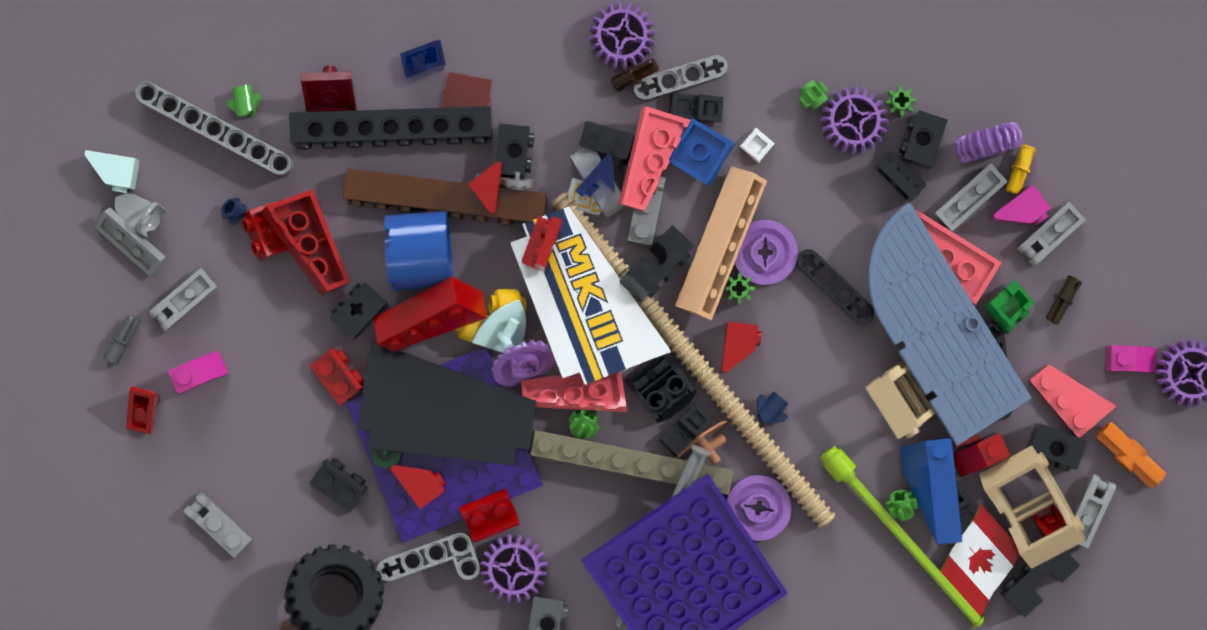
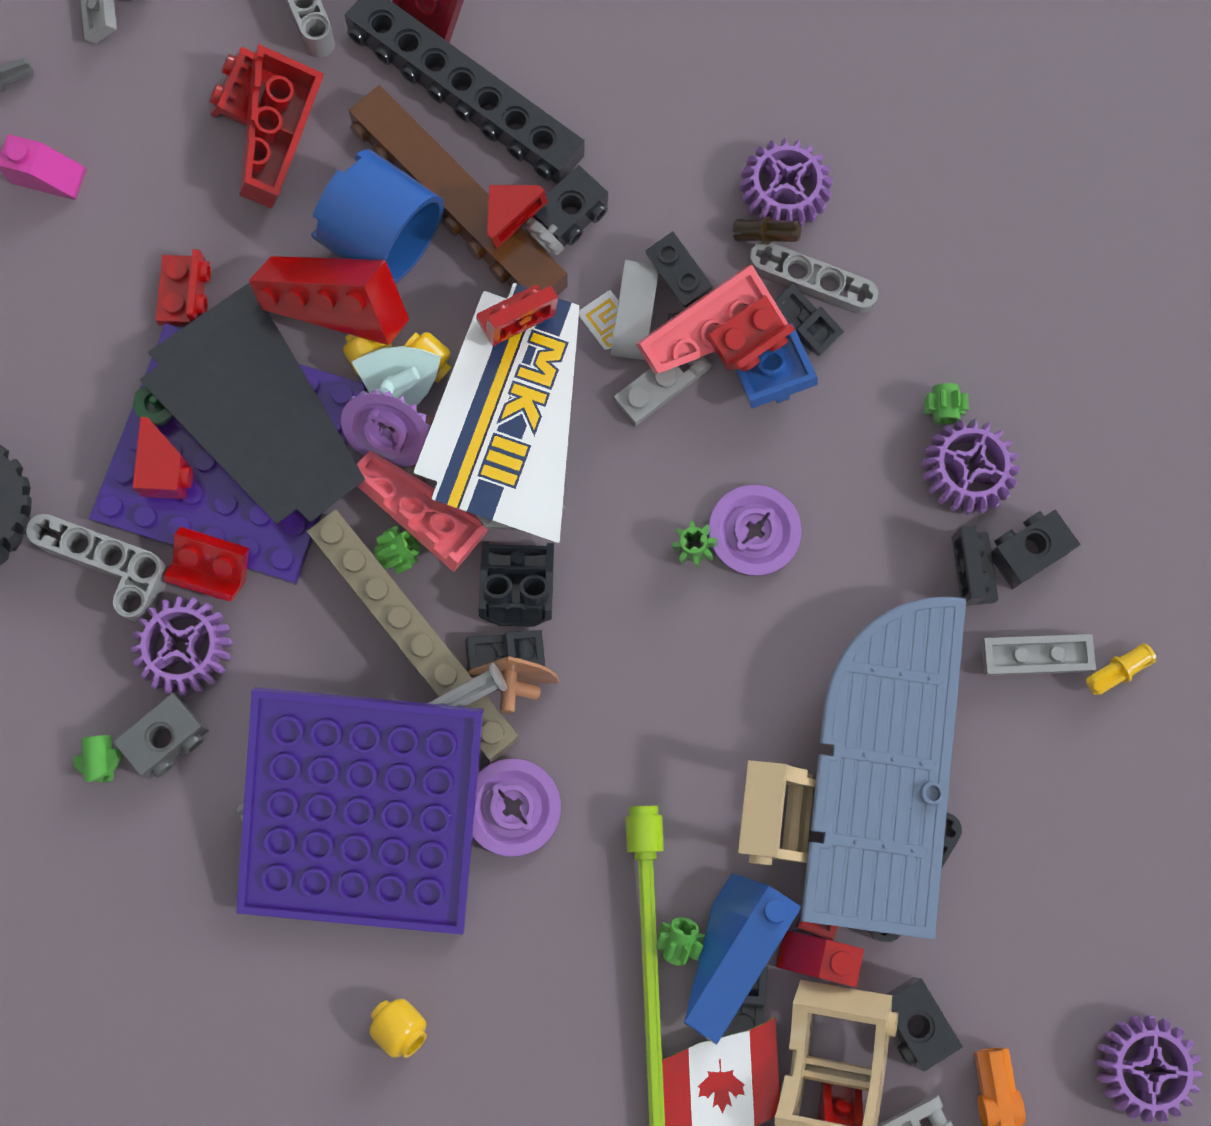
camera: 35 degrees right, 10 degrees down
light grey plate [148,268,218,333] -> none
dark blue plate [221,197,247,225] -> none
black bracket [309,458,368,513] -> none
black brick [330,282,389,340] -> none
clear blue slope [400,40,446,78] -> none
clear red piece [443,72,492,108] -> none
tan piece [550,192,835,529] -> none
clear blue slope [575,153,615,199] -> none
black arch [619,225,694,302] -> none
light nougat brick [675,166,767,320] -> none
red slope [721,322,762,373] -> none
white tile [739,128,775,163] -> none
dark blue piece [757,392,788,424] -> none
black beam [796,249,874,324] -> none
bright green gear [884,85,917,118] -> none
coral wing [915,210,1002,305] -> none
medium lavender gear [954,122,1023,163] -> none
green cylinder [984,280,1035,334] -> none
dark pink slope [989,184,1051,225] -> none
light grey plate [1016,202,1086,267] -> none
coral wing [1028,365,1117,438] -> none
dark brown axle [1046,275,1082,325] -> none
dark pink slope [1105,345,1156,373] -> none
none -> red bracket [705,295,795,372]

